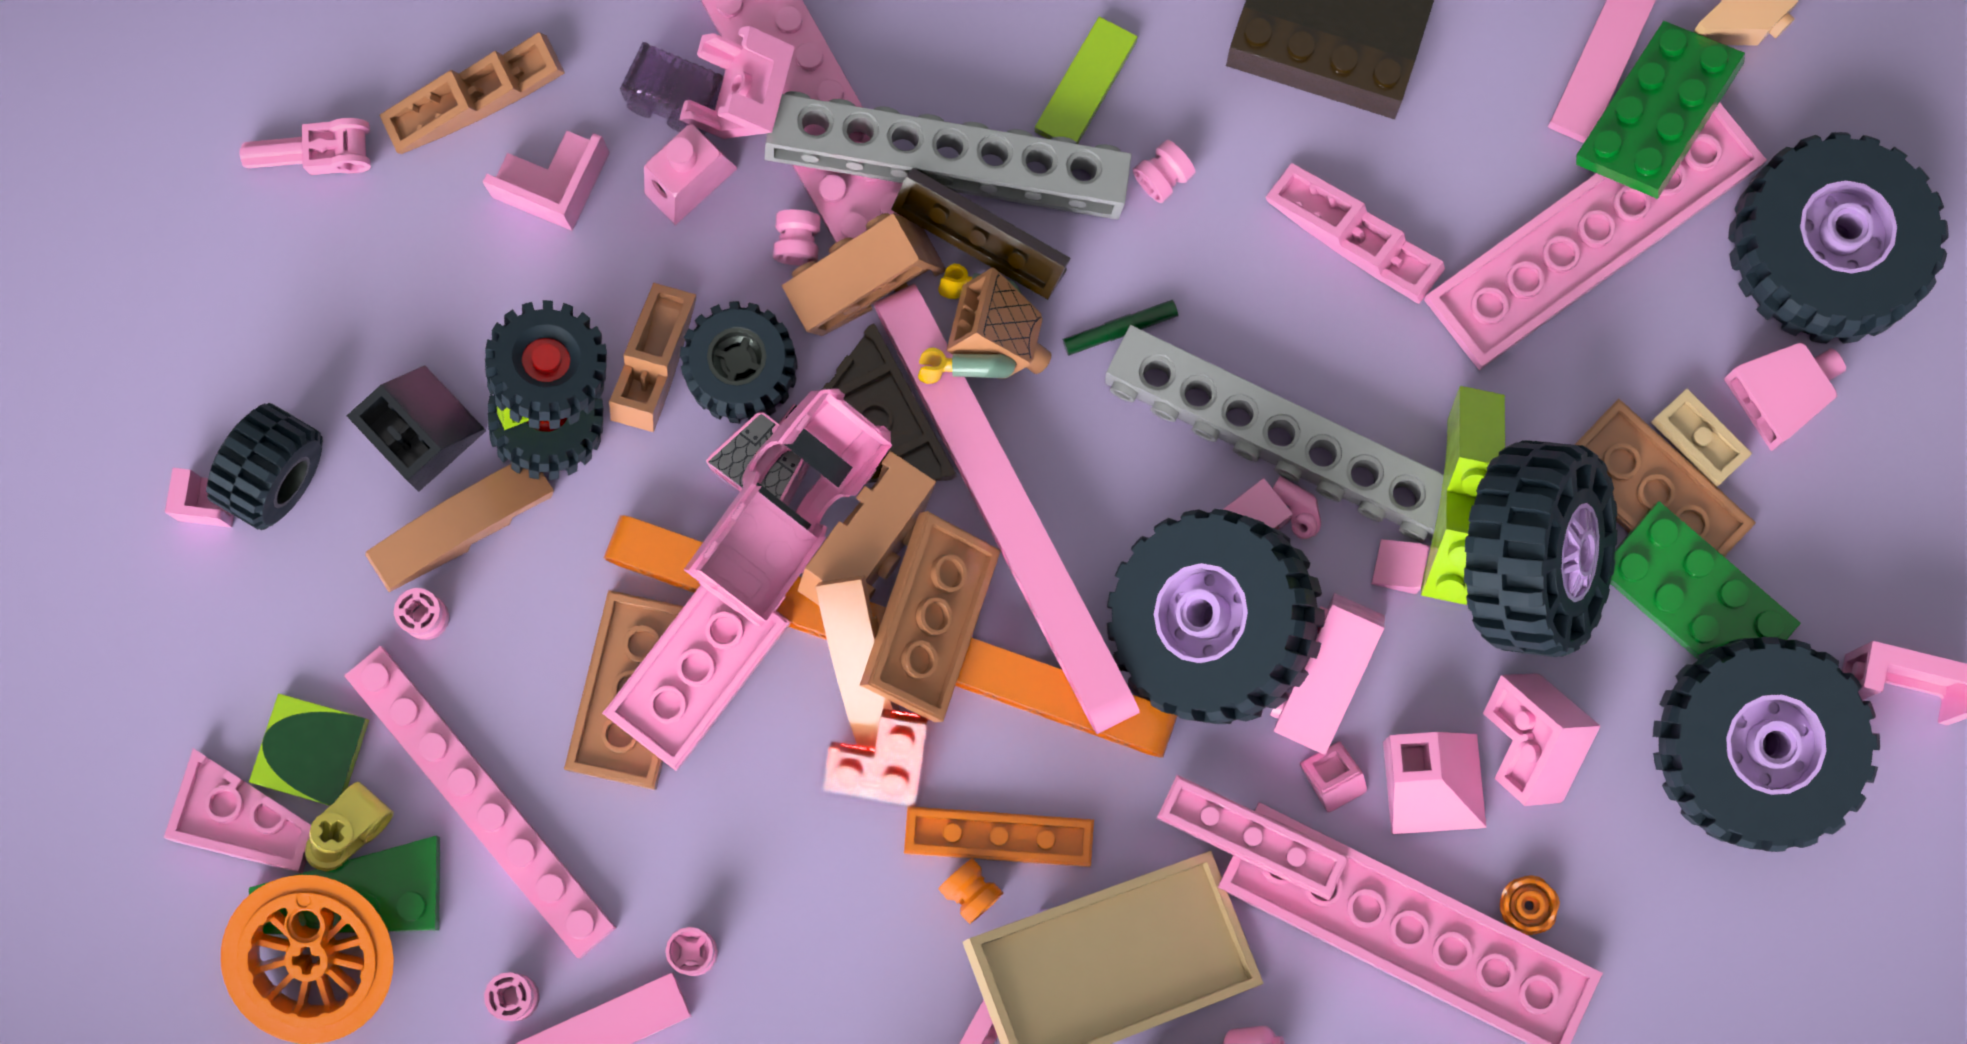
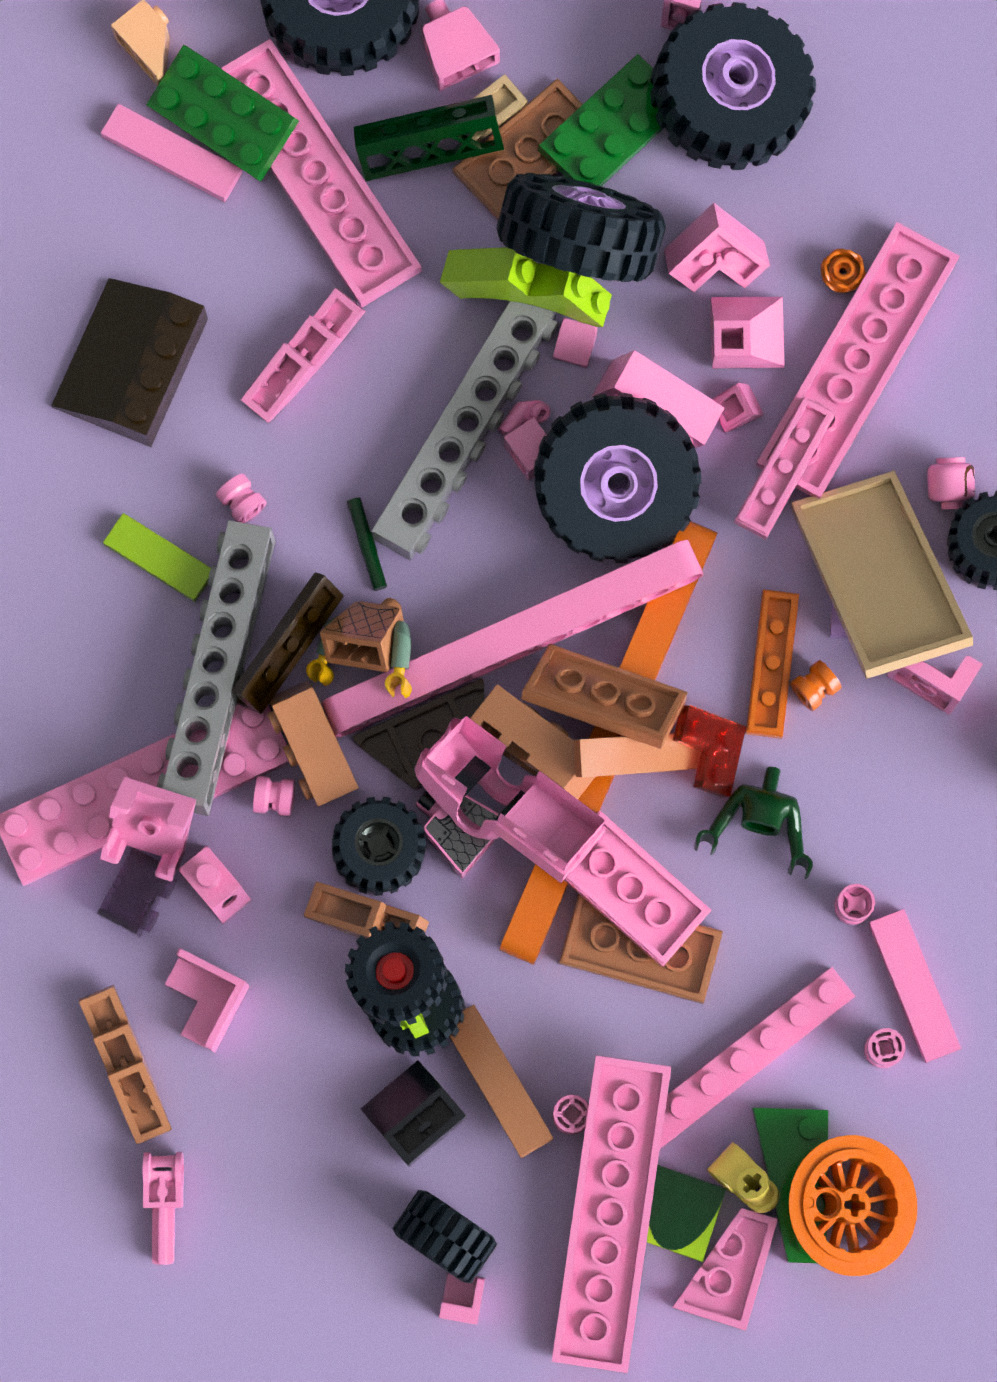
camera: 90 degrees left, 0 degrees up
none -> dark green fence [353,95,504,181]
none -> bright pink plate [552,1055,671,1373]
none -> dark green piece [694,767,813,879]

